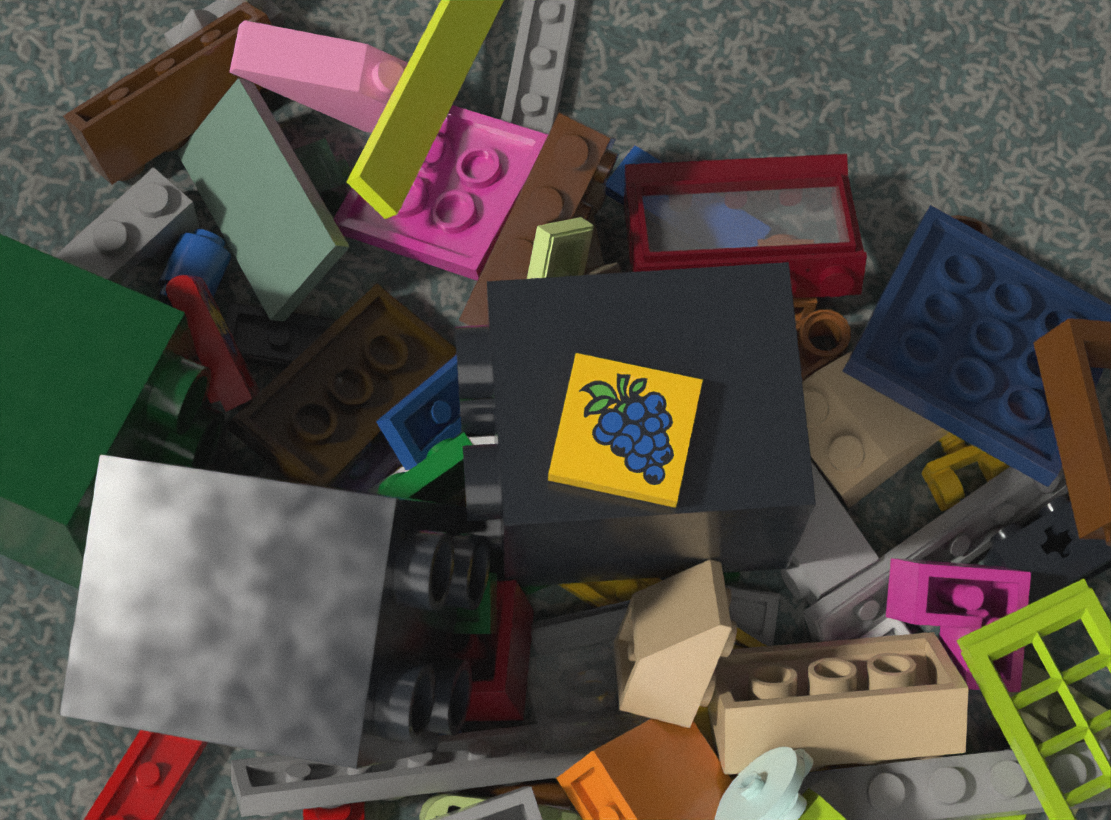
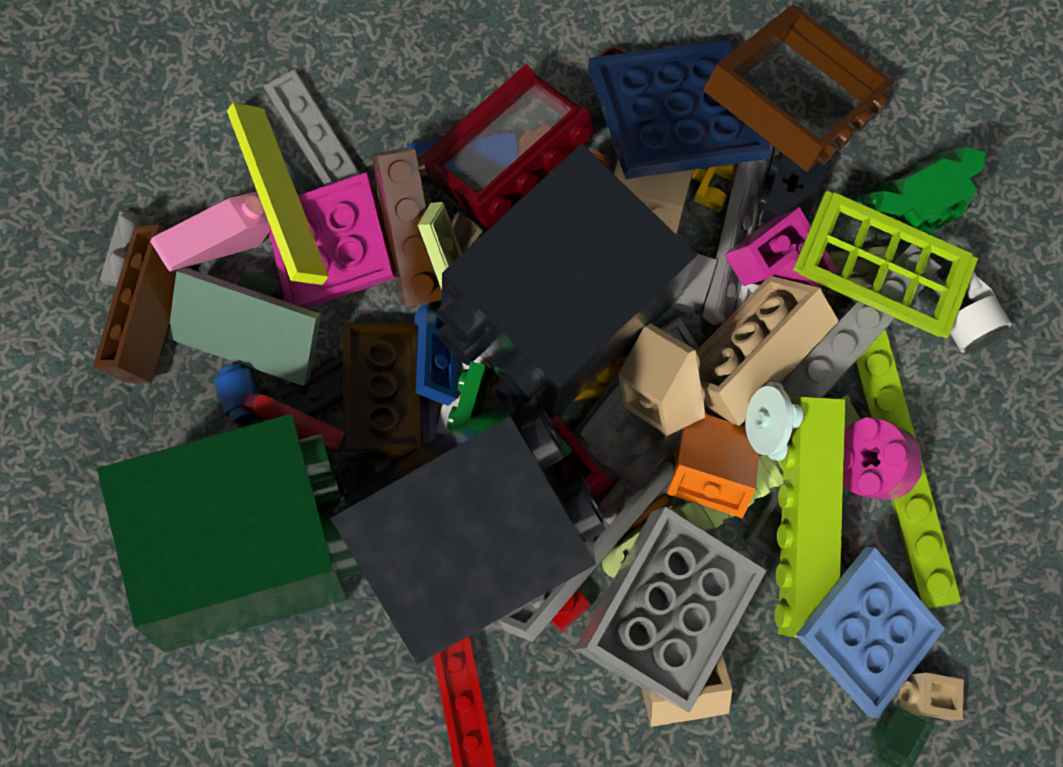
camera: 40 degrees left, 5 degrees up
light grey arch [54,167,200,285] -> none
yellow tile [548,353,703,508] -> none

